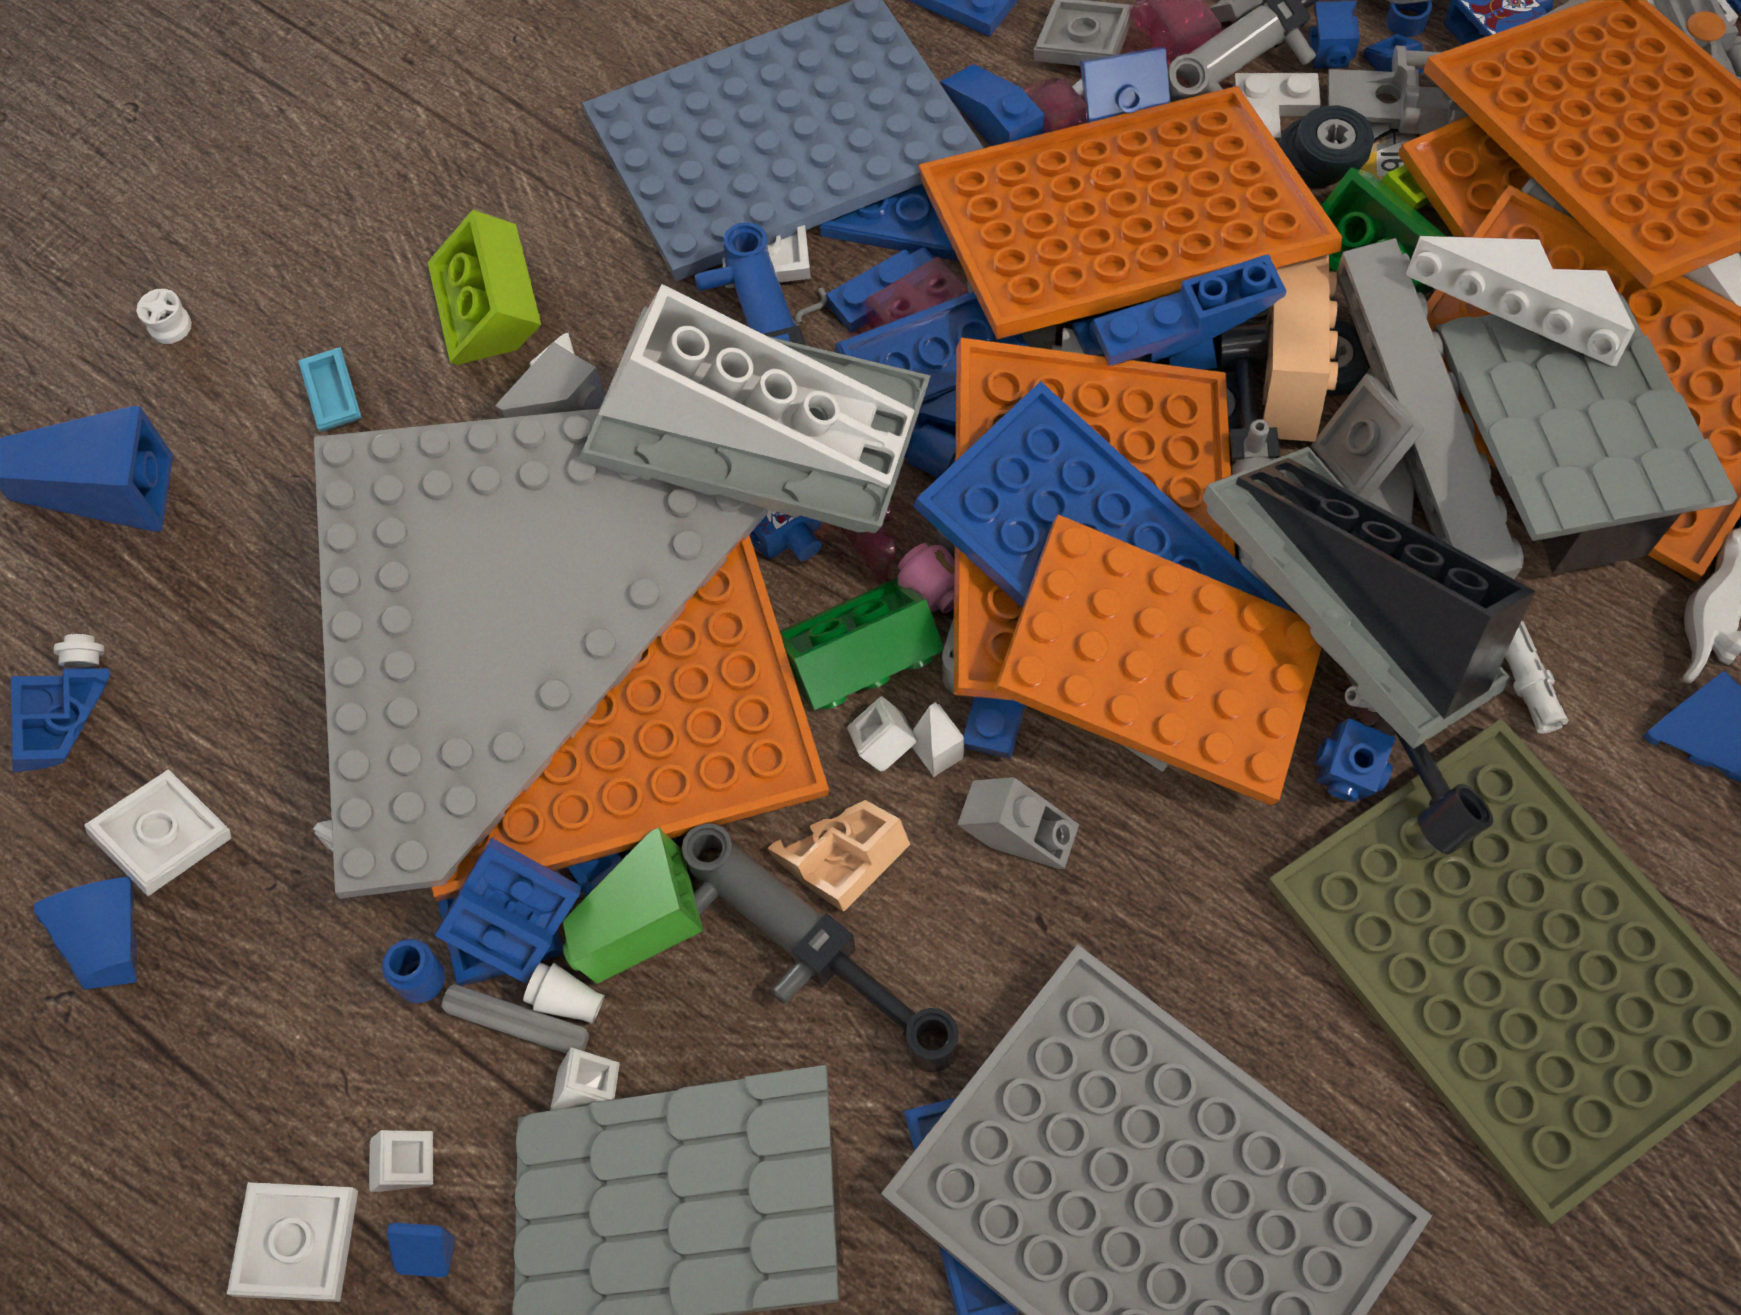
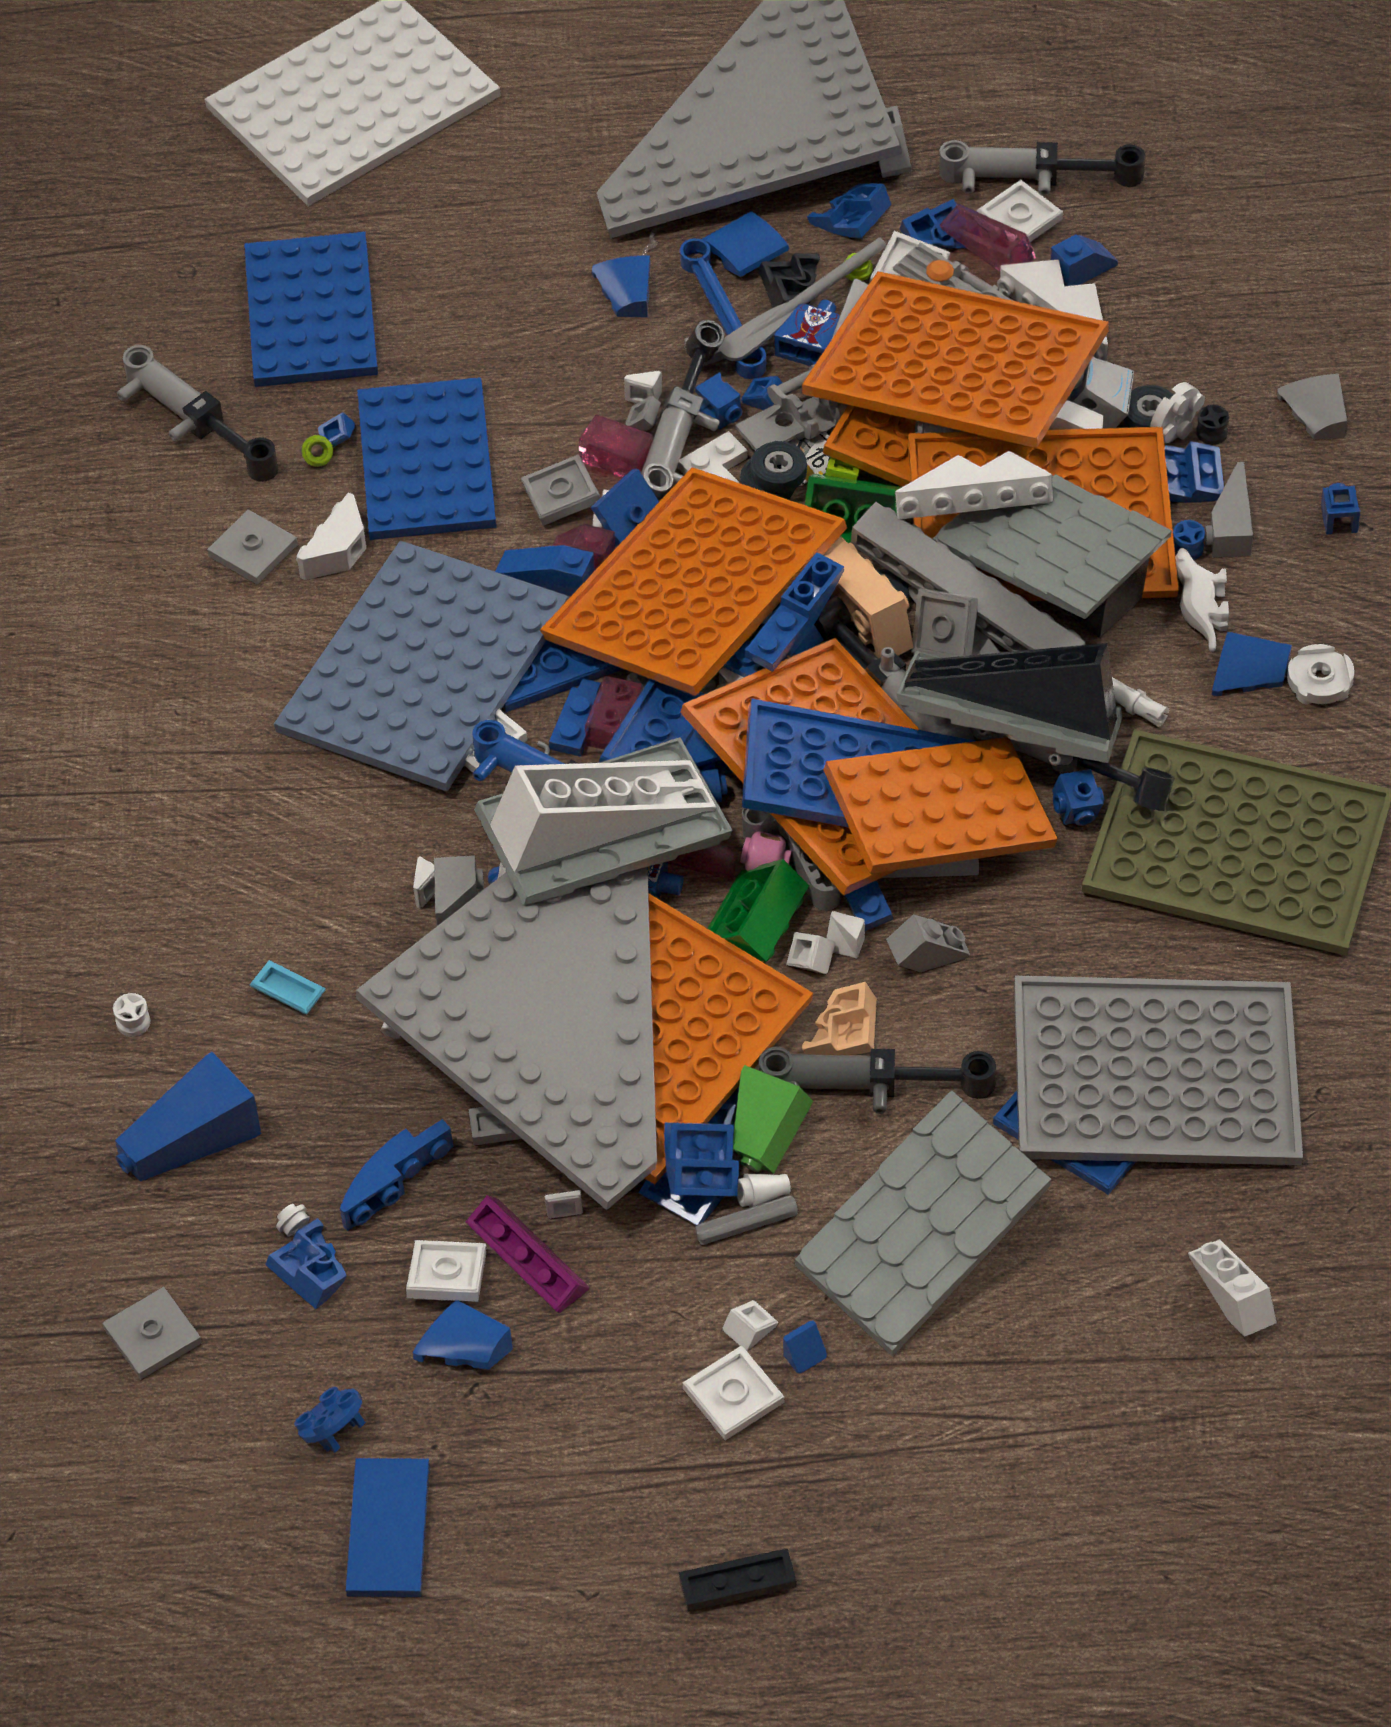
camera: 40 degrees left, 10 degrees down
blue brick [382,939,446,1003] -> none
lime slope [428,210,541,365] -> none
white slope [550,1047,620,1111] -> none
none -> blue slope [340,1119,453,1231]
none -> magenta slope [466,1195,590,1313]

